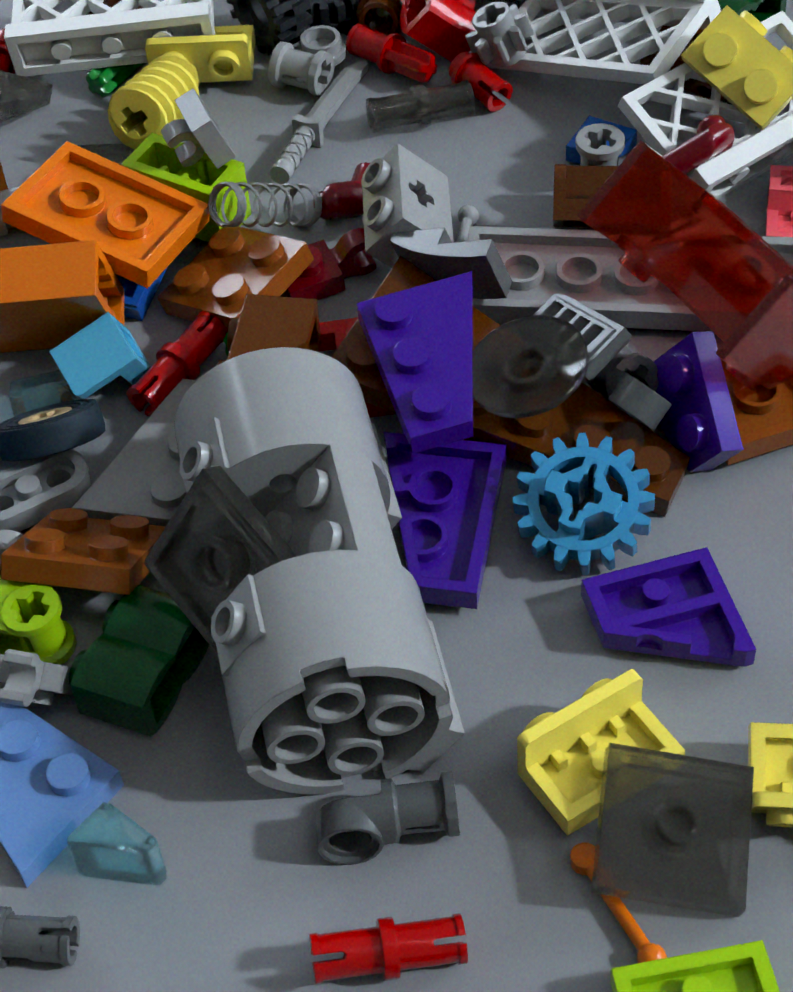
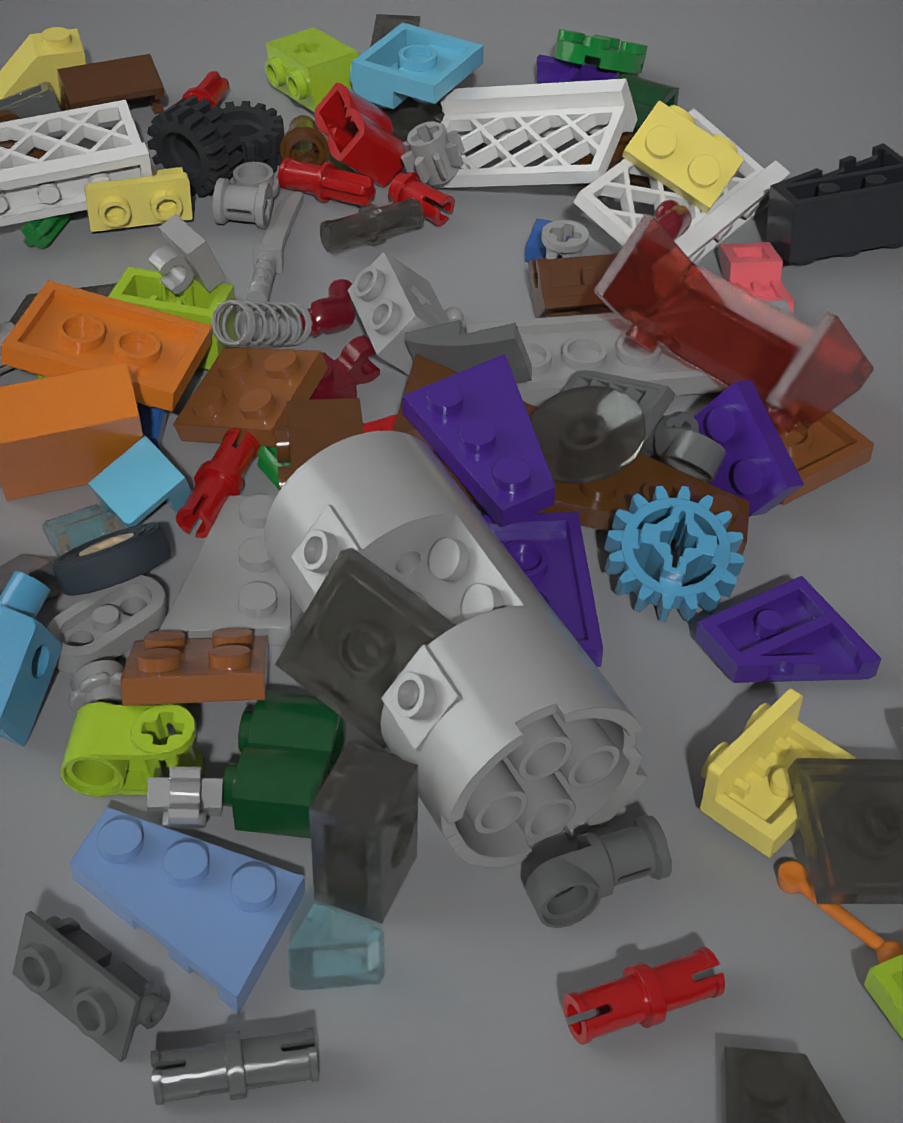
camera: 20 degrees left, 5 degrees down
light yellow piece [108,55,200,150] -> none
none -> clear smoke brick [309,741,418,924]

